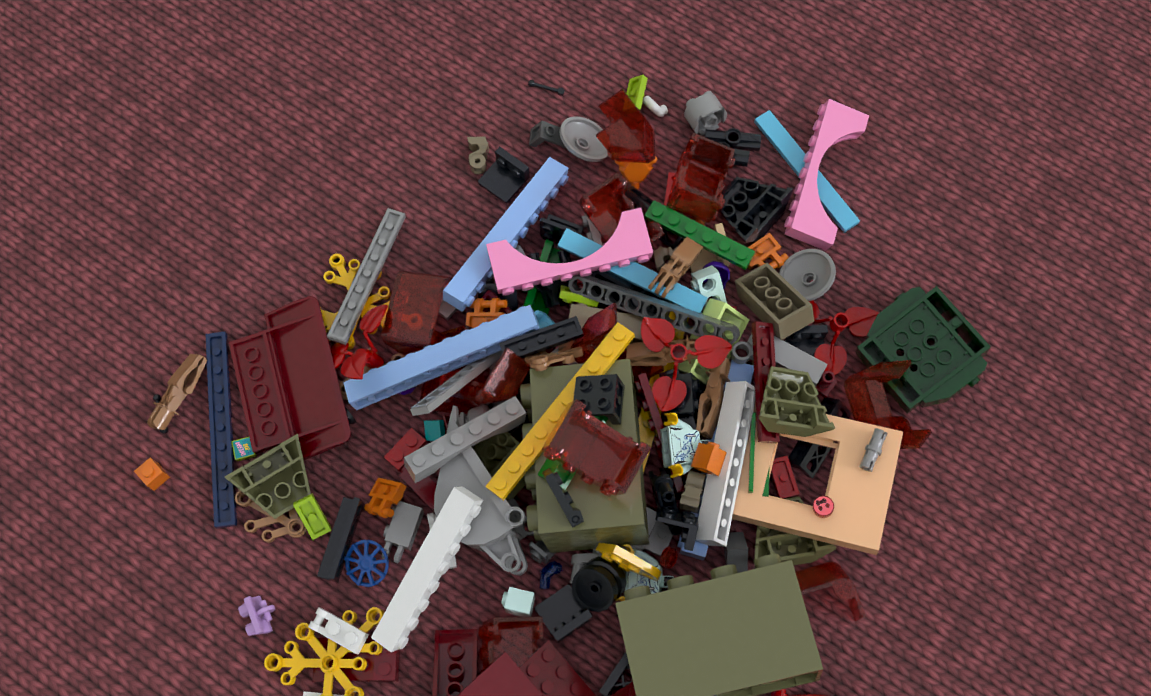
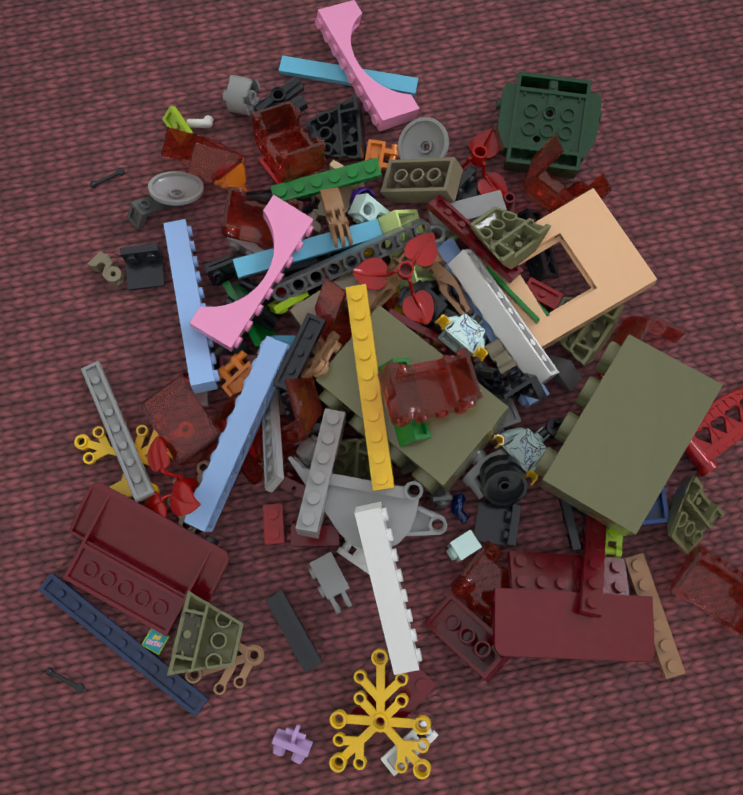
camera: 45 degrees left, 5 degrees up
orange brick [134,457,170,491] -> none
medium nougat arm [147,354,207,430] -> none
lime plate [293,494,332,540] -> none
white plate [308,607,369,654] -> none
blue wheel [344,540,389,587] -> none
orange plate [364,478,407,518] -> none
teal tile [424,420,445,441] -> none
black hinge [542,468,584,528] -> none
black bracket [572,374,625,425] -> none
yellow plate [596,543,662,581] -> none
clear red tile [660,546,678,569] -> none
orange brick [691,441,727,476] -> none
tile [812,496,834,518] -> none
light grey pin [859,428,888,472] -> none

